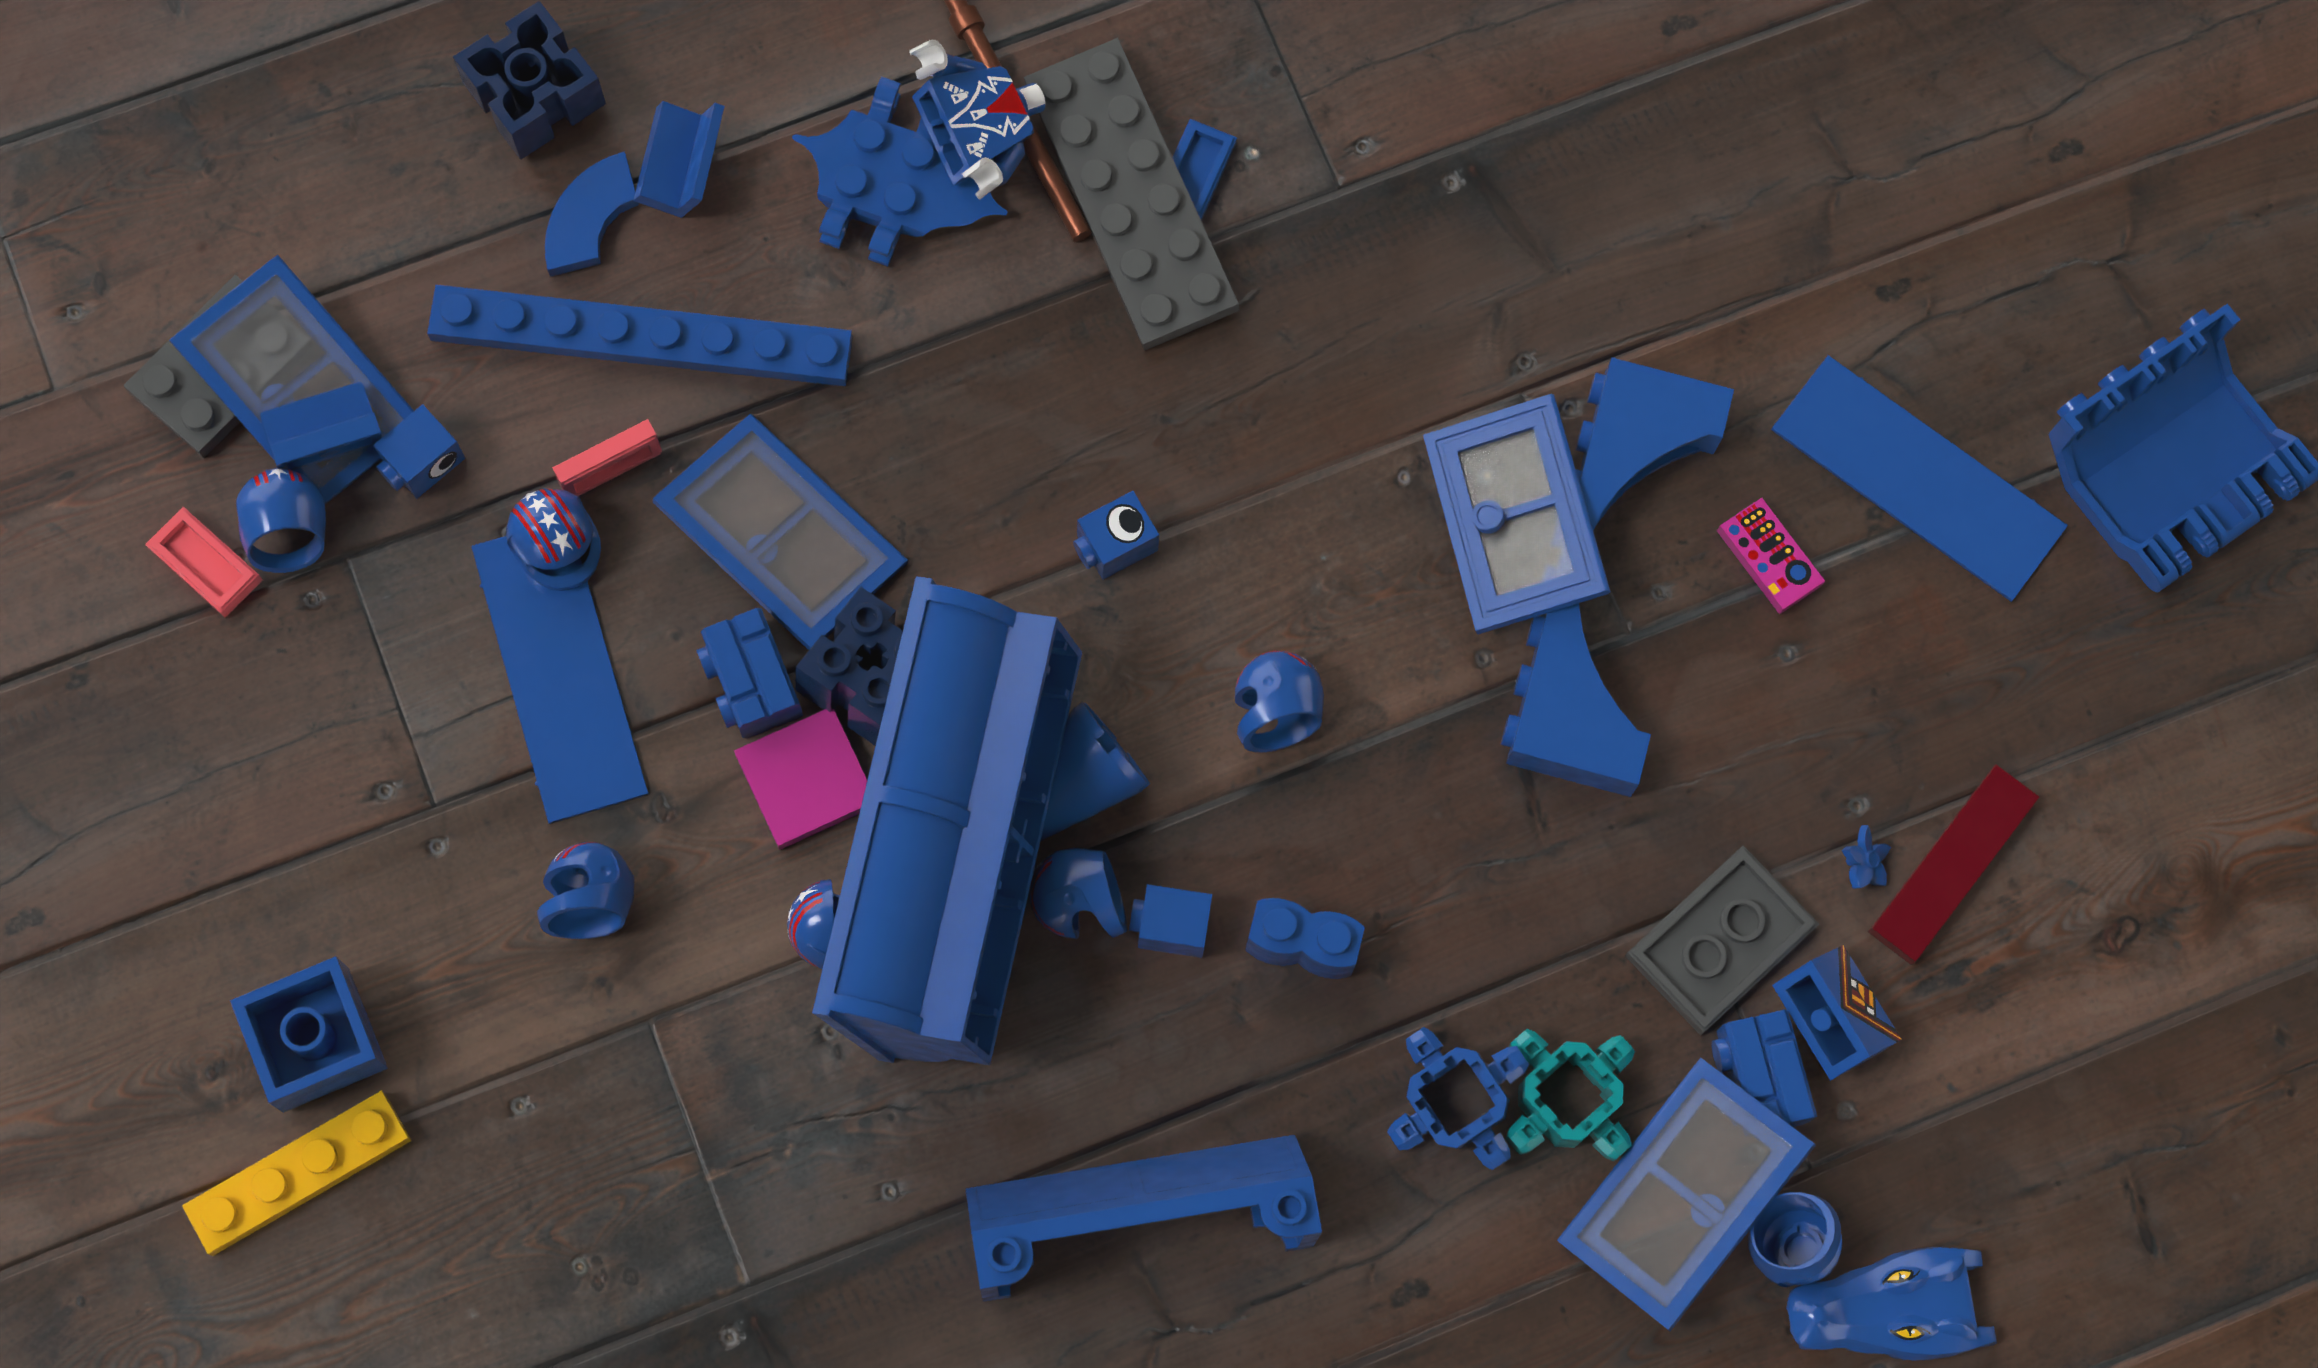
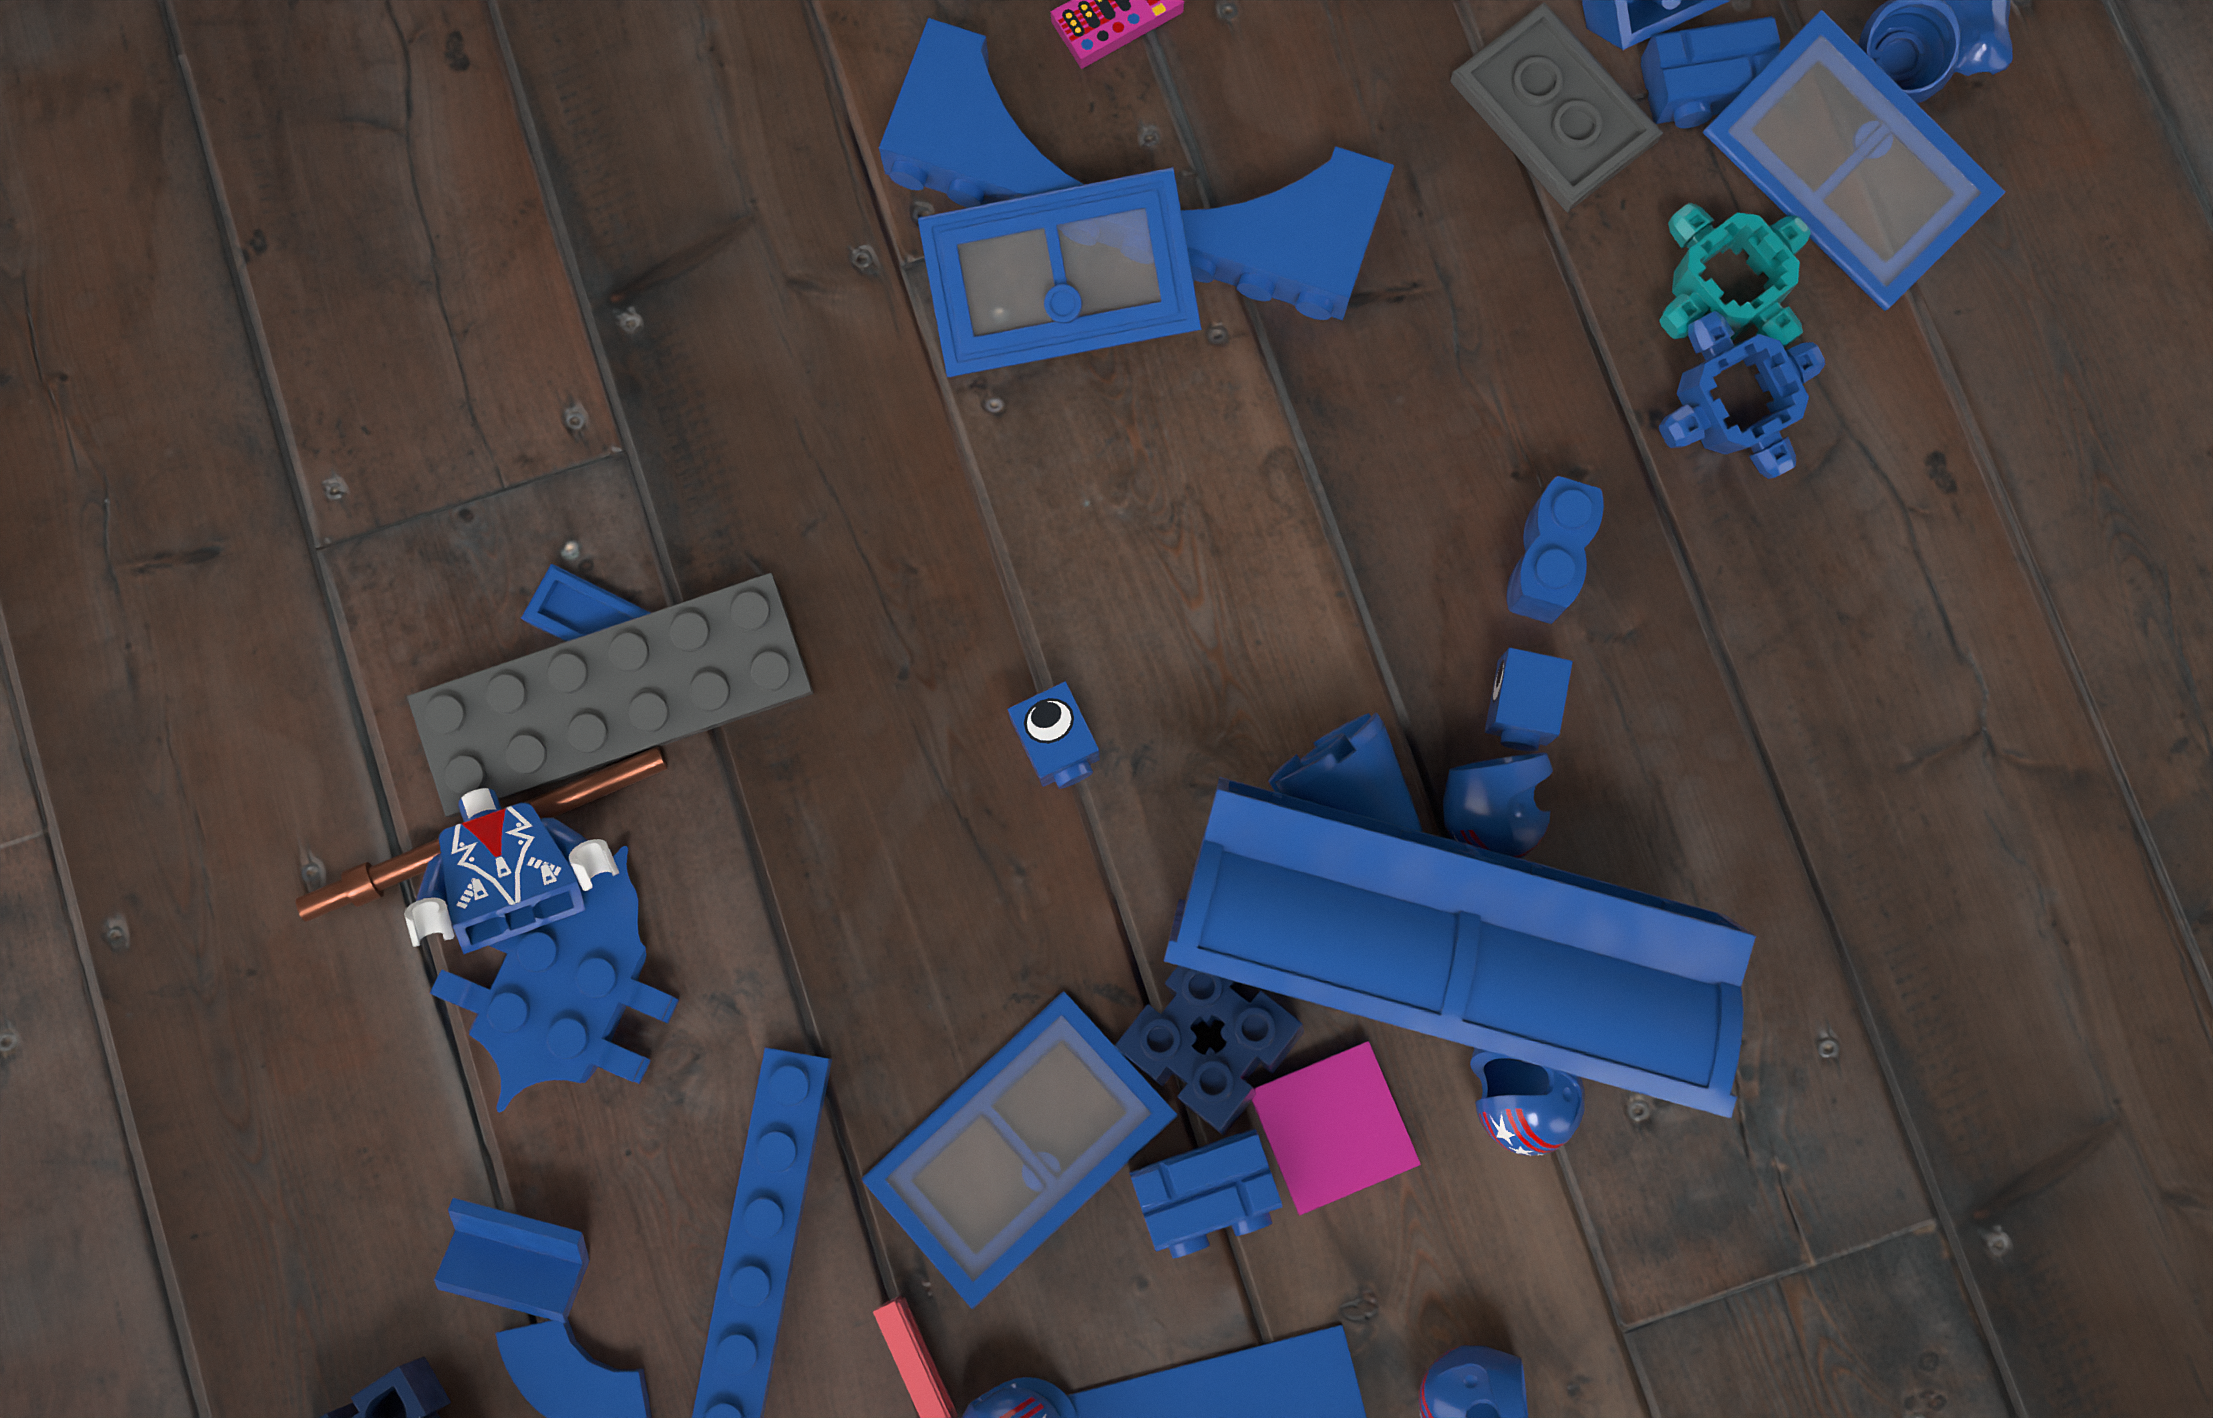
camera: 80 degrees left, 5 degrees up
blue windscreen [966,1135,1322,1302] -> none
blue helmet [1235,650,1324,752] -> none

